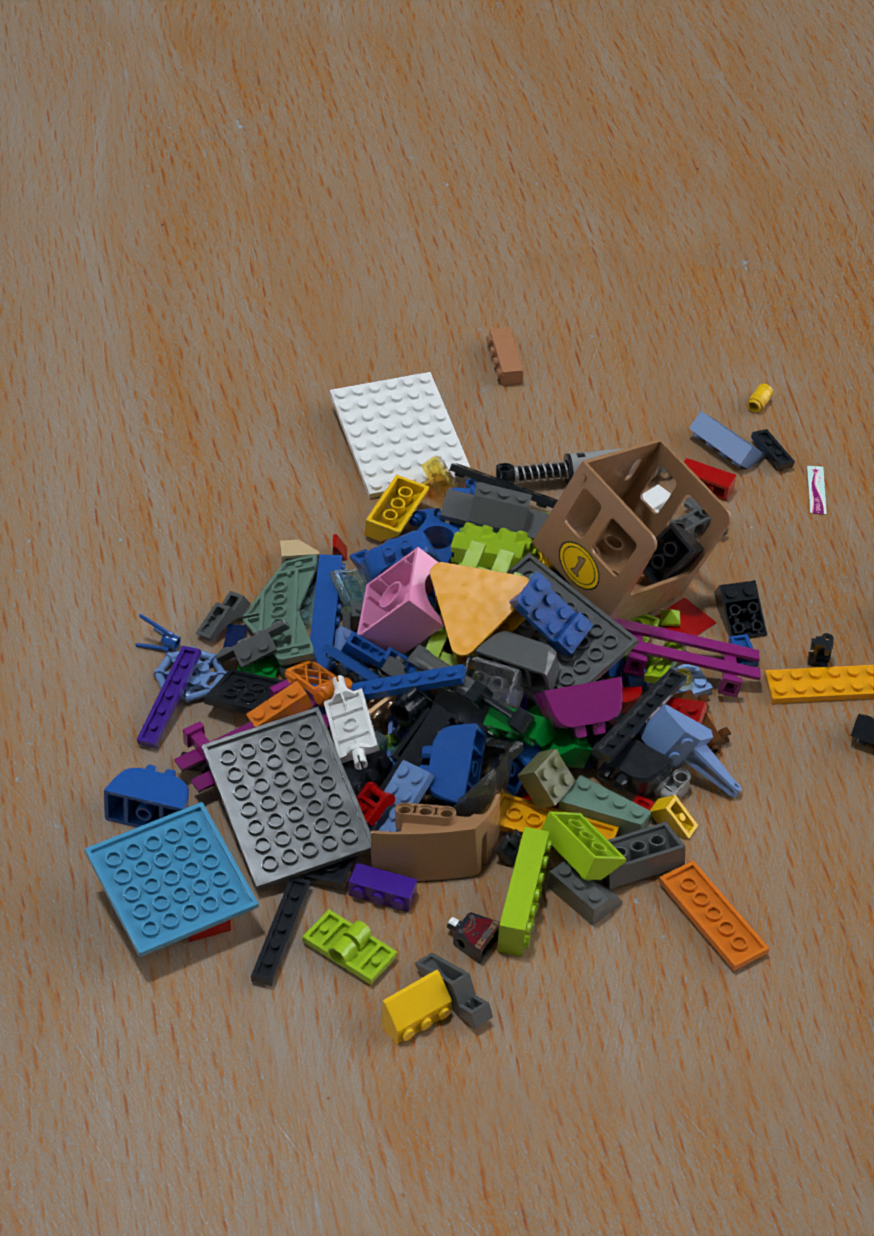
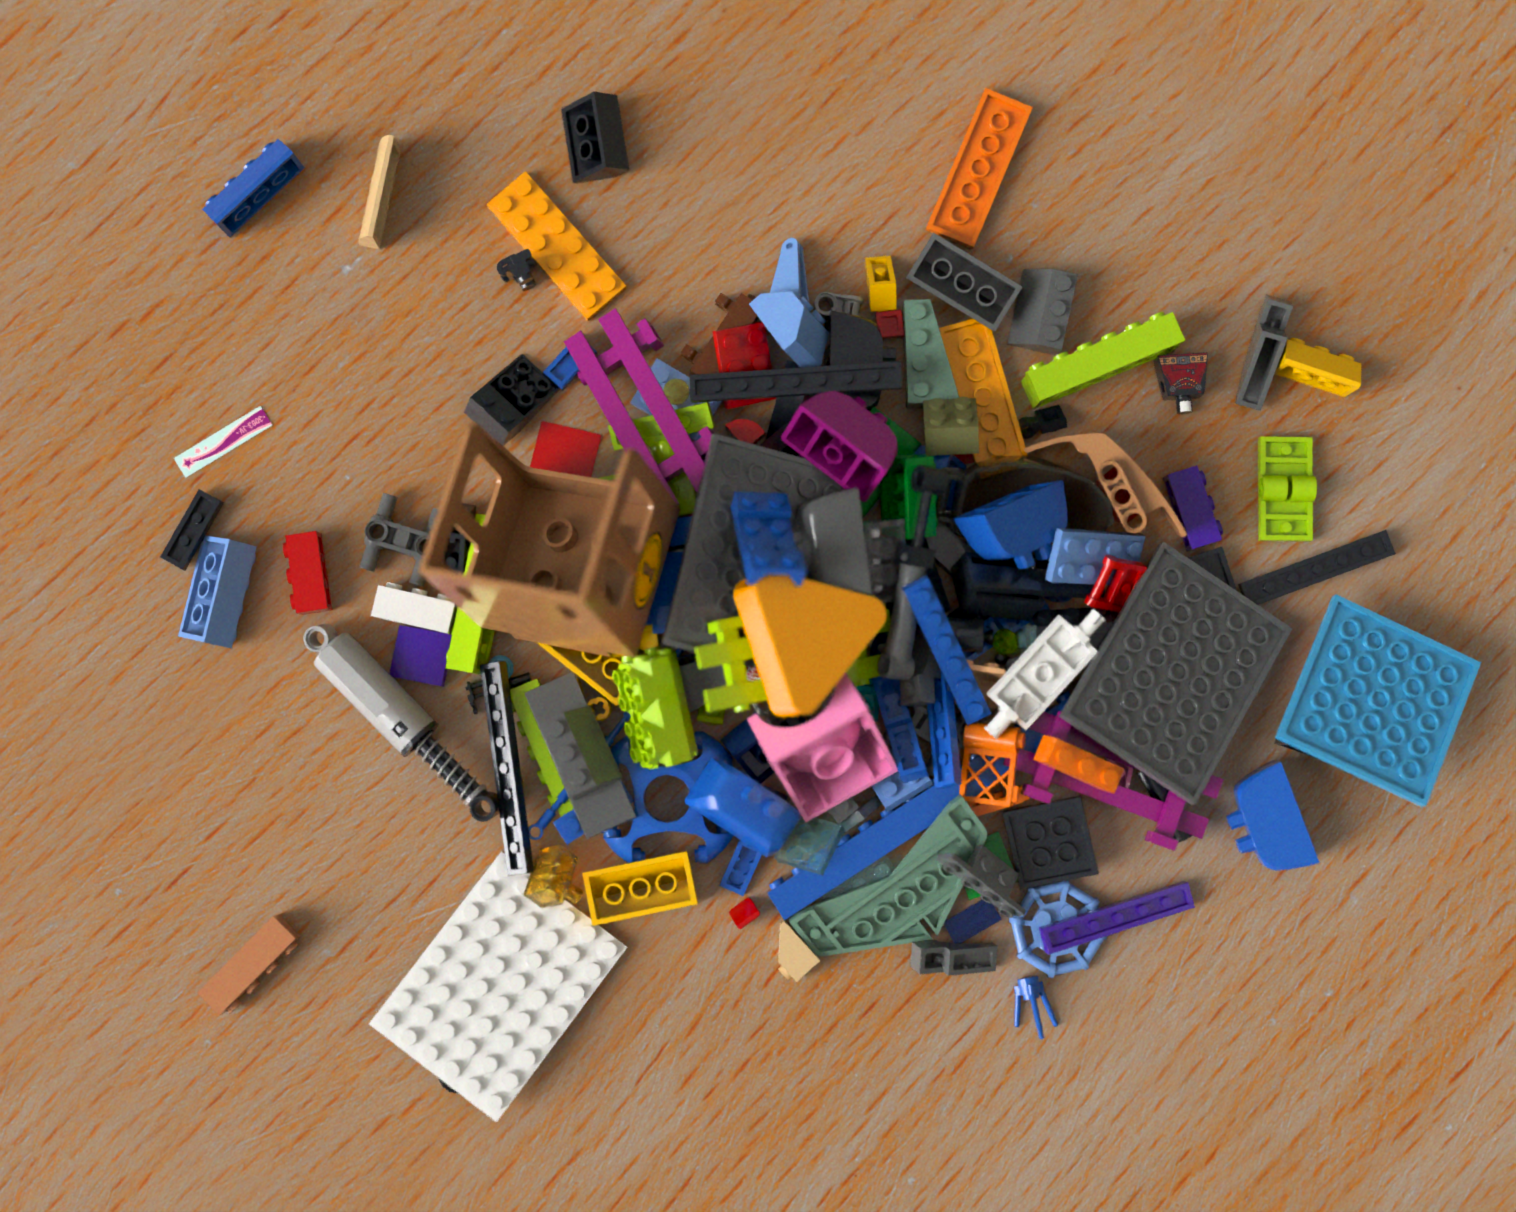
camera: 125 degrees left, 40 degrees up
lime slope [541,811,627,881] -> none
black slope [643,522,705,584] -> none
lime slope [660,609,680,626] -> none
yellow head [747,383,773,413] -> none

